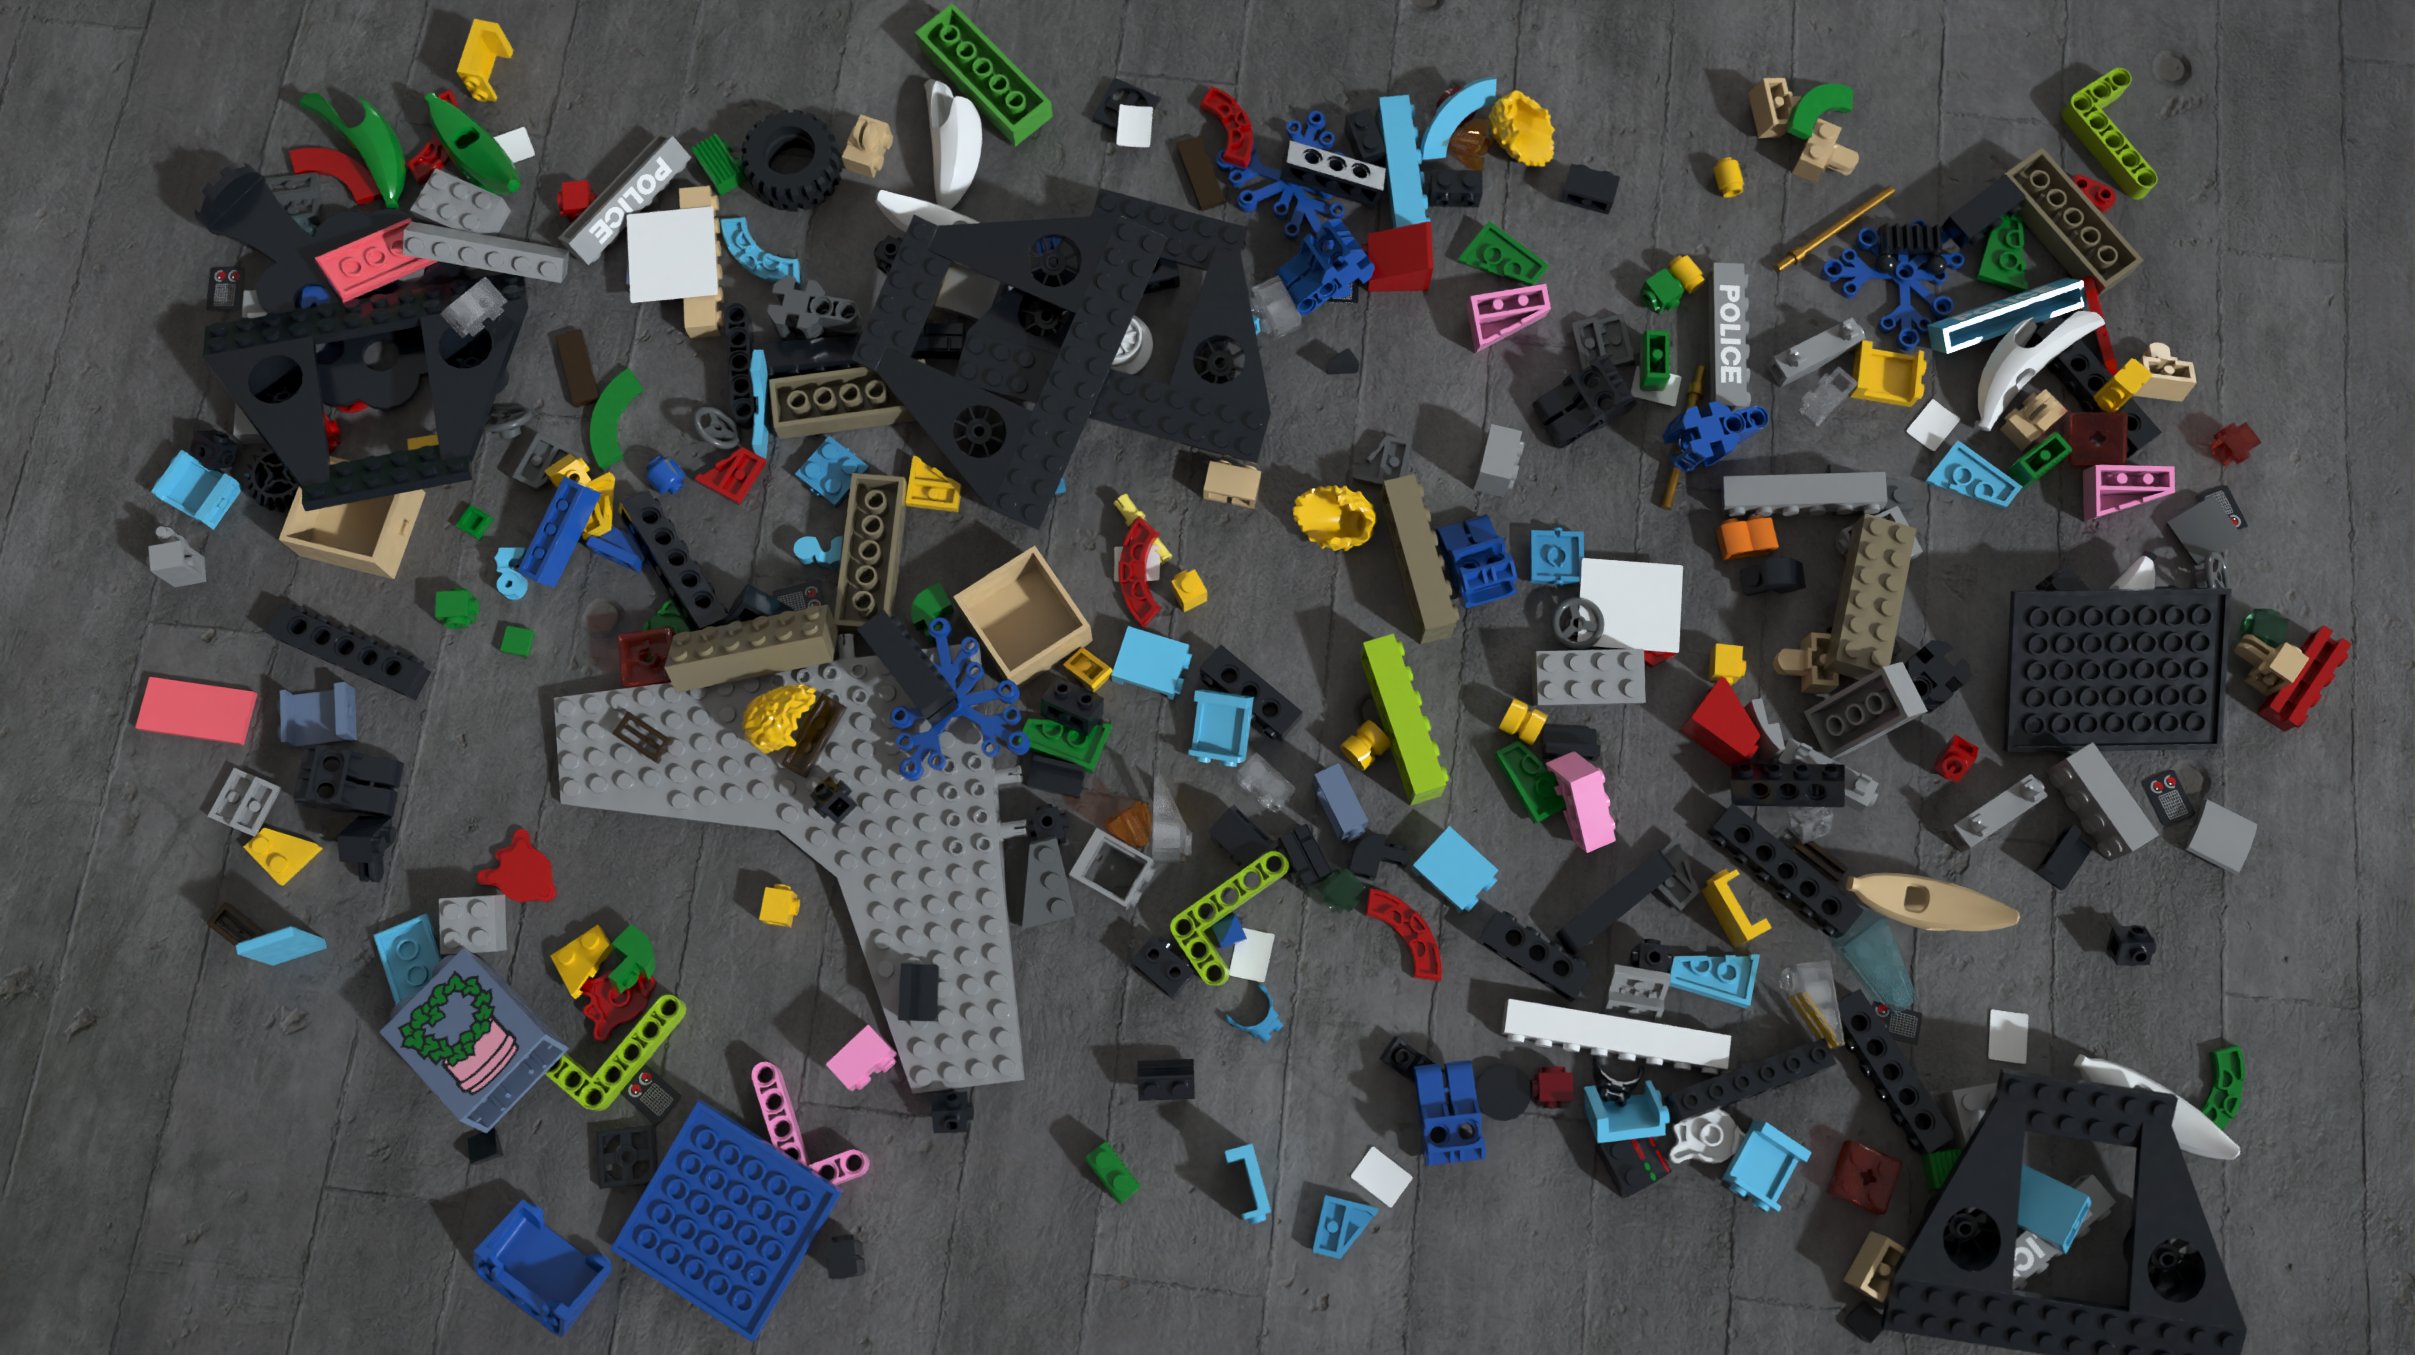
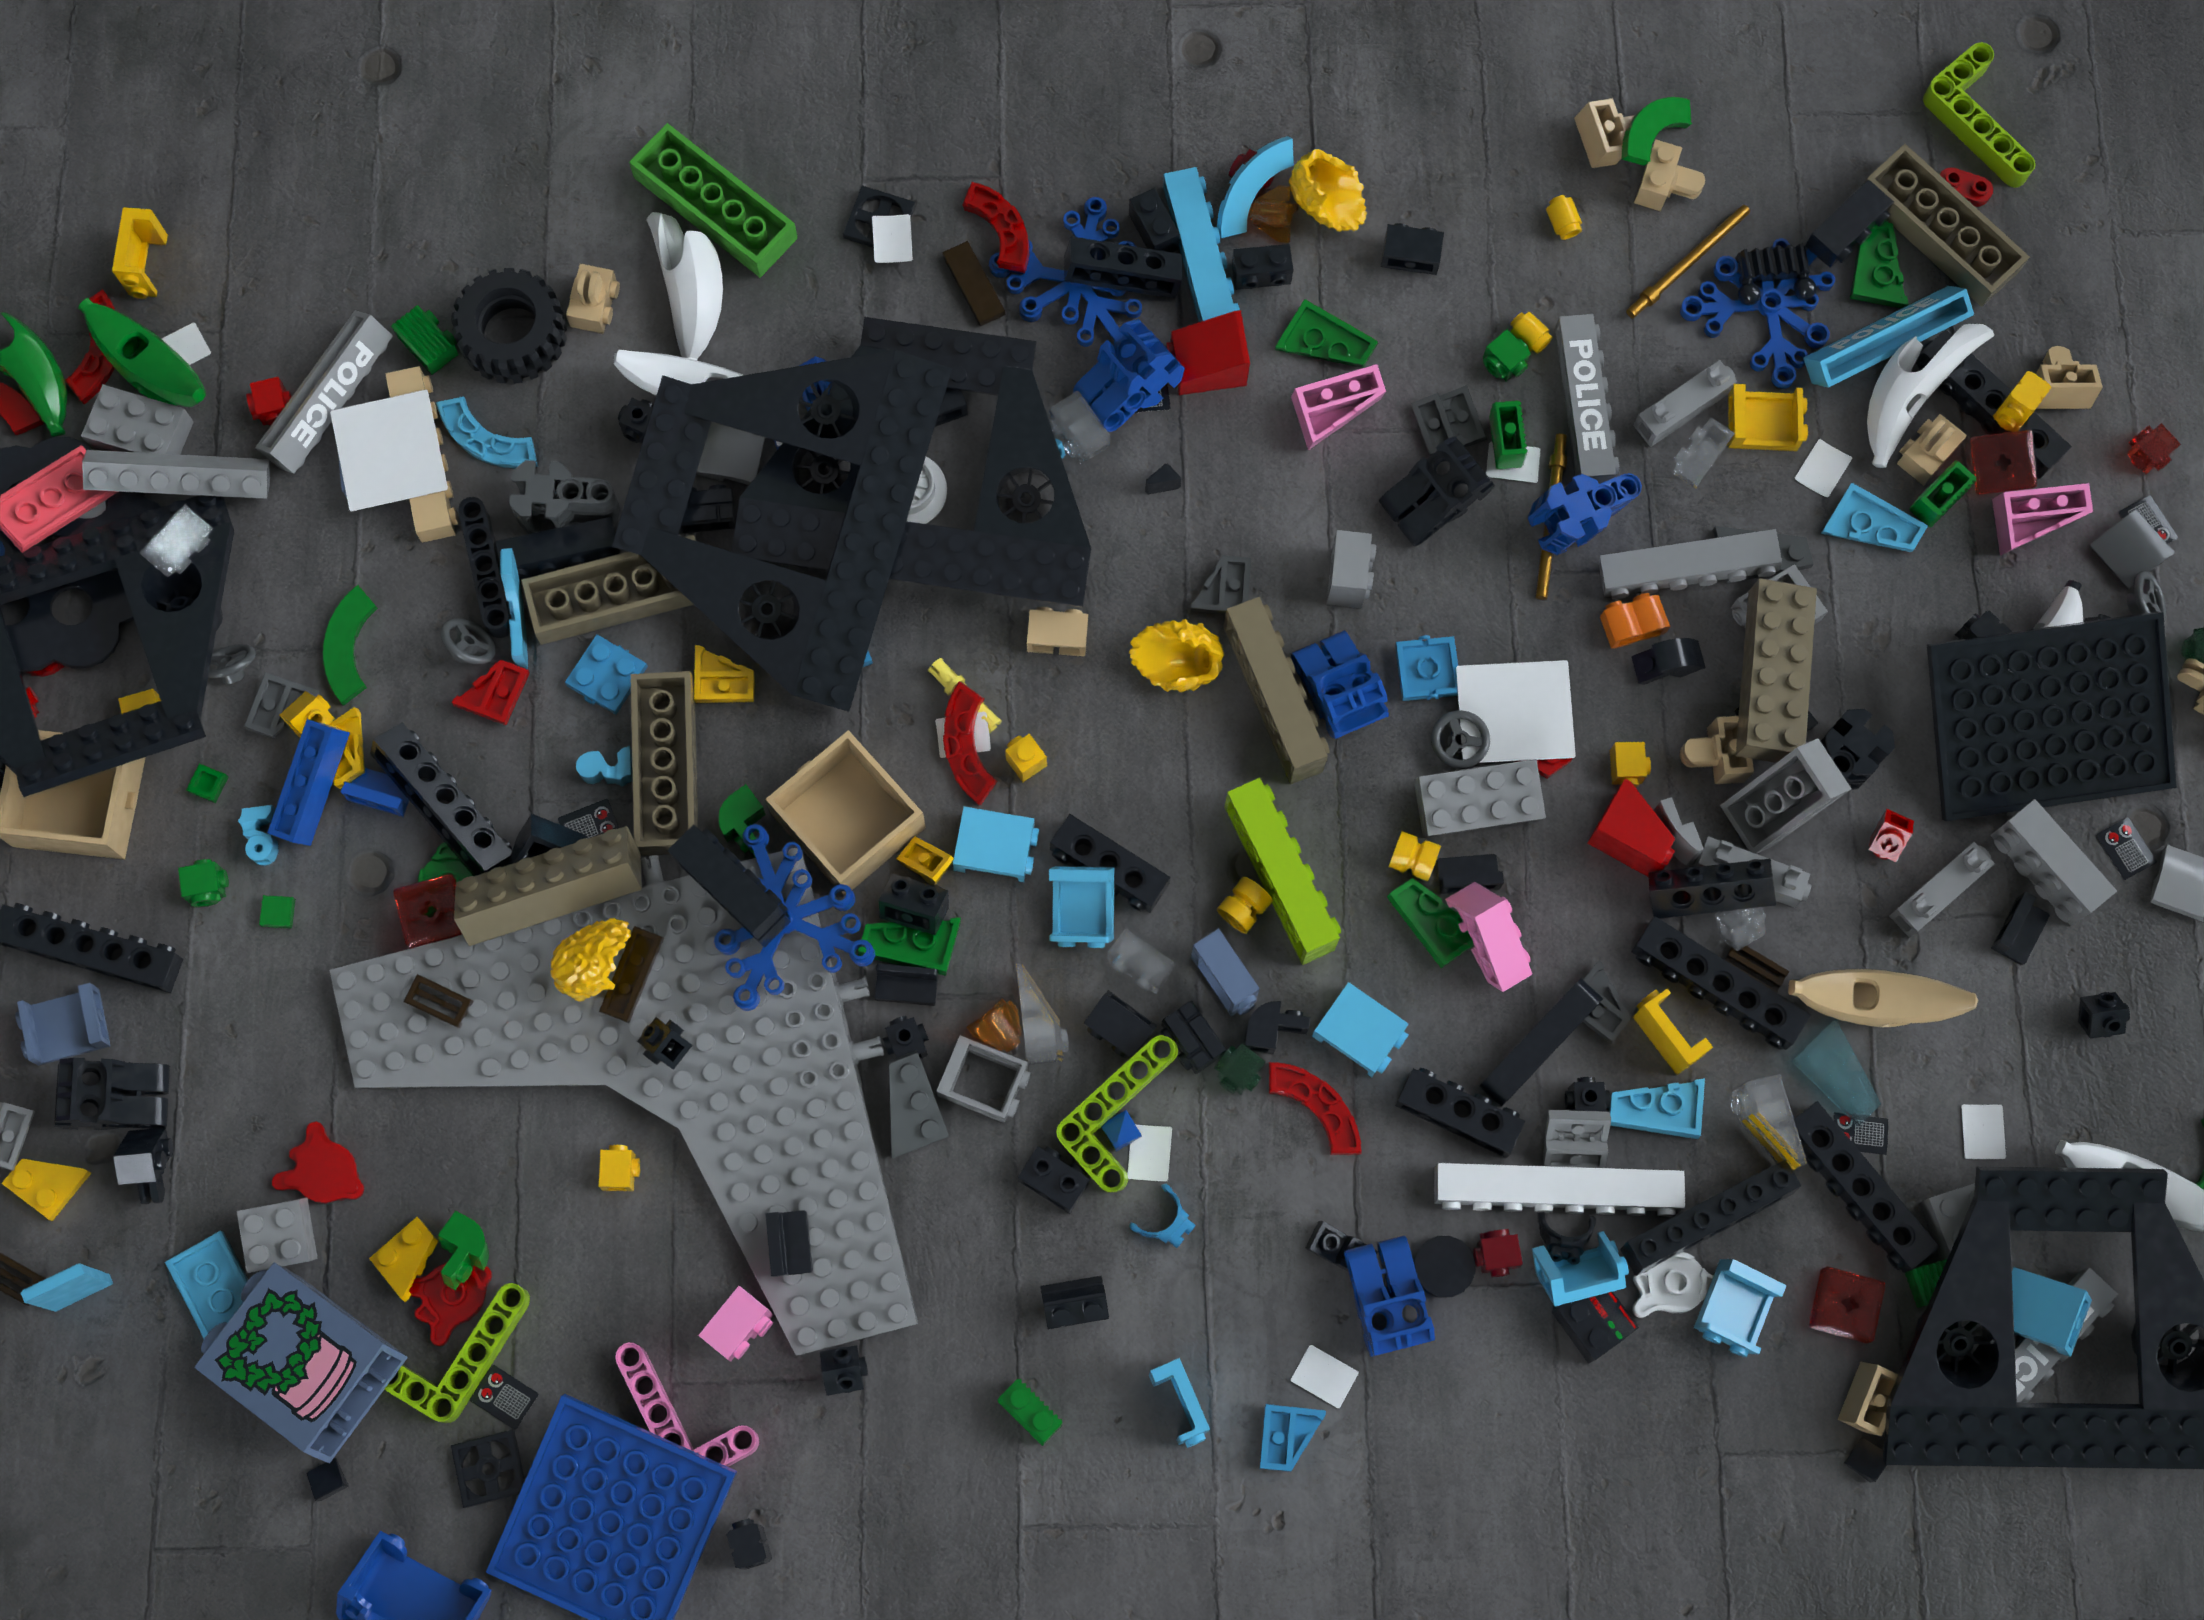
camera: 10 degrees left, 0 degrees up
dark brown tile [556,329,600,408] -> none
blue head [645,455,685,495] -> none
red tile [2082,276,2118,376] -> none

